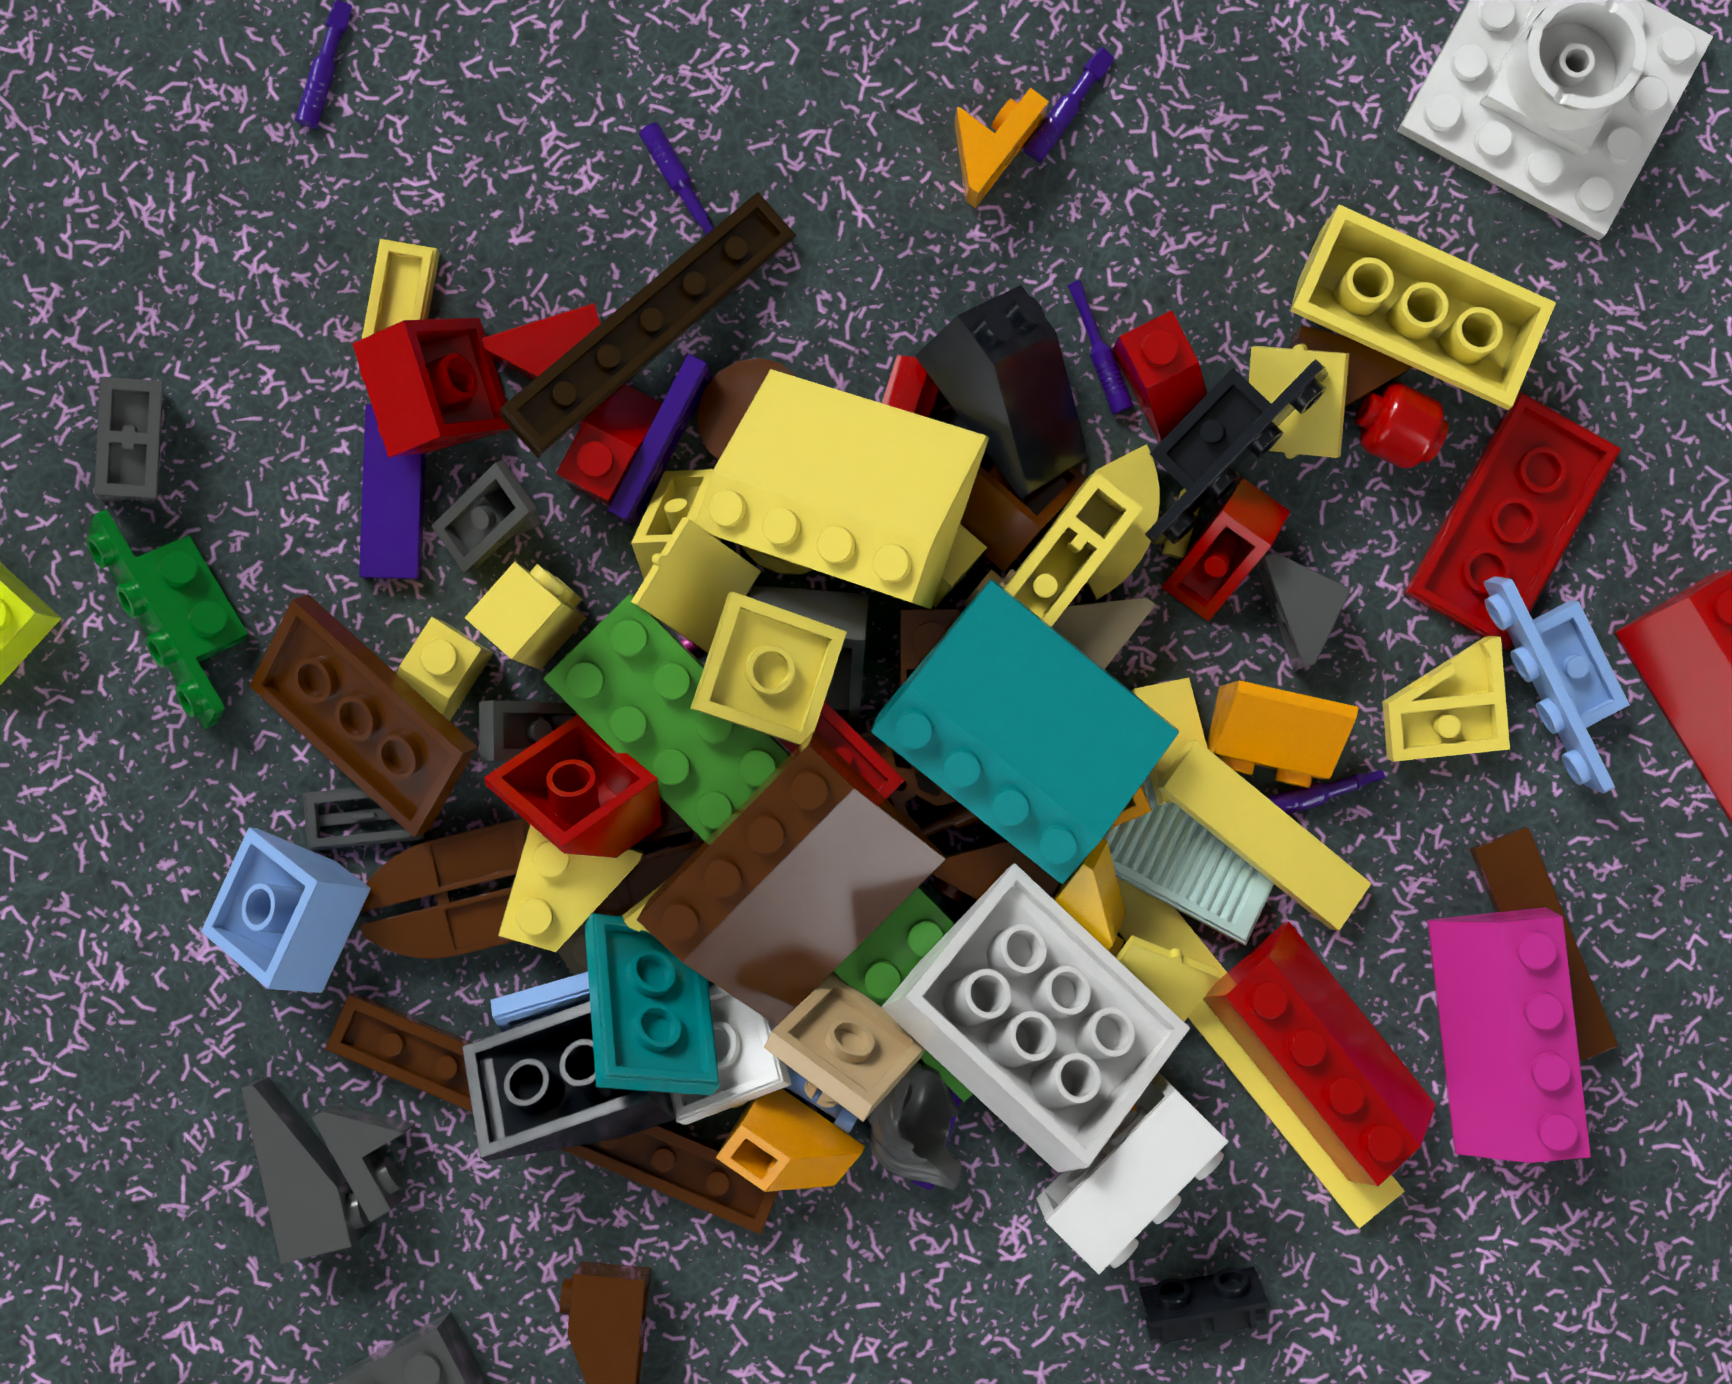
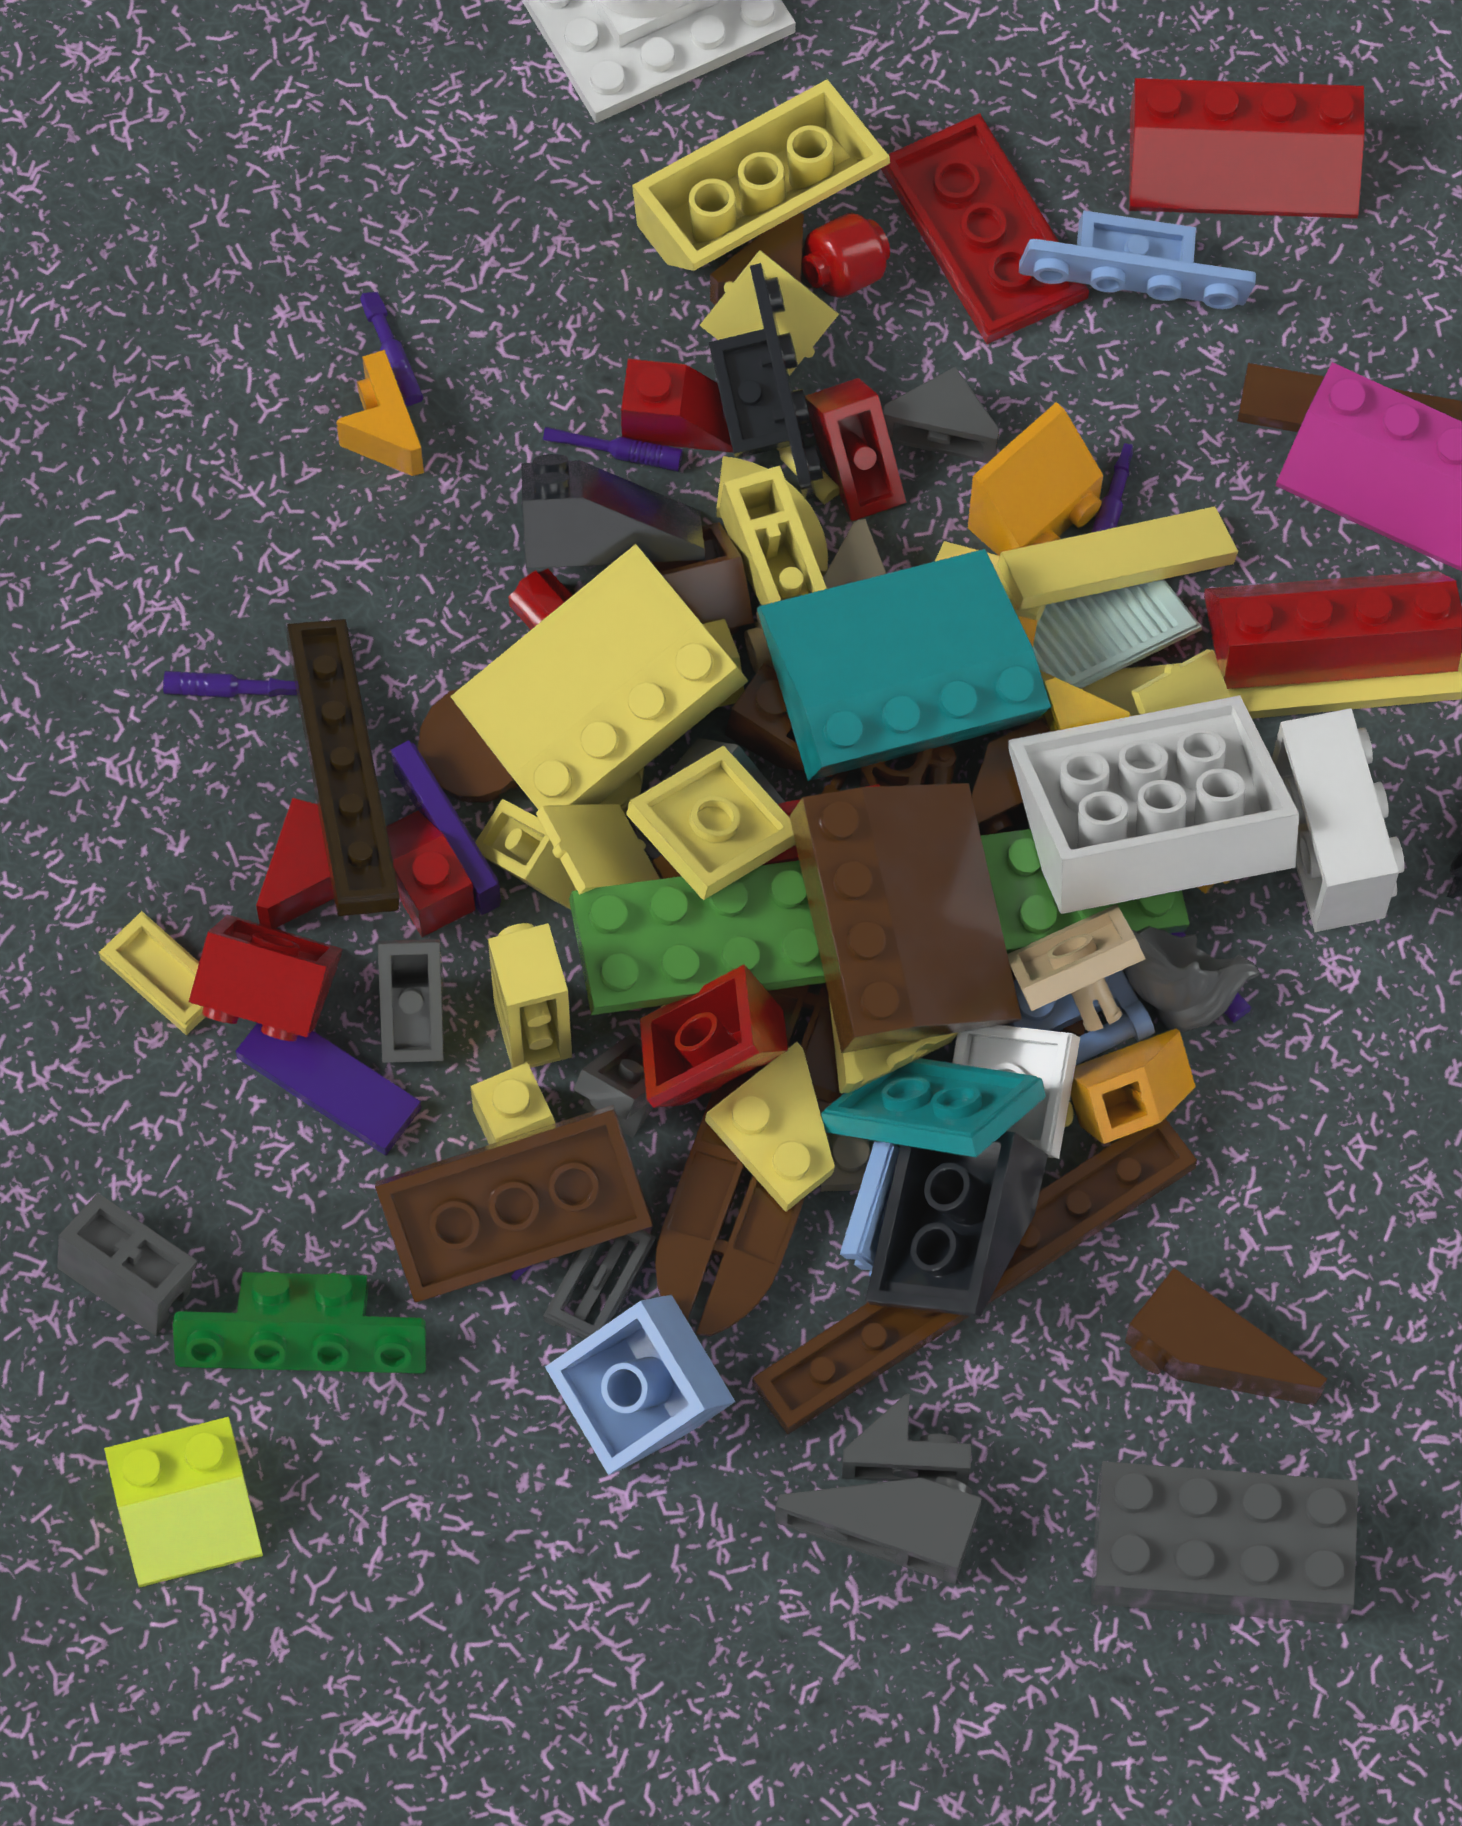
camera: 60 degrees left, 20 degrees down
light yellow wing [1382,636,1510,762] -> none

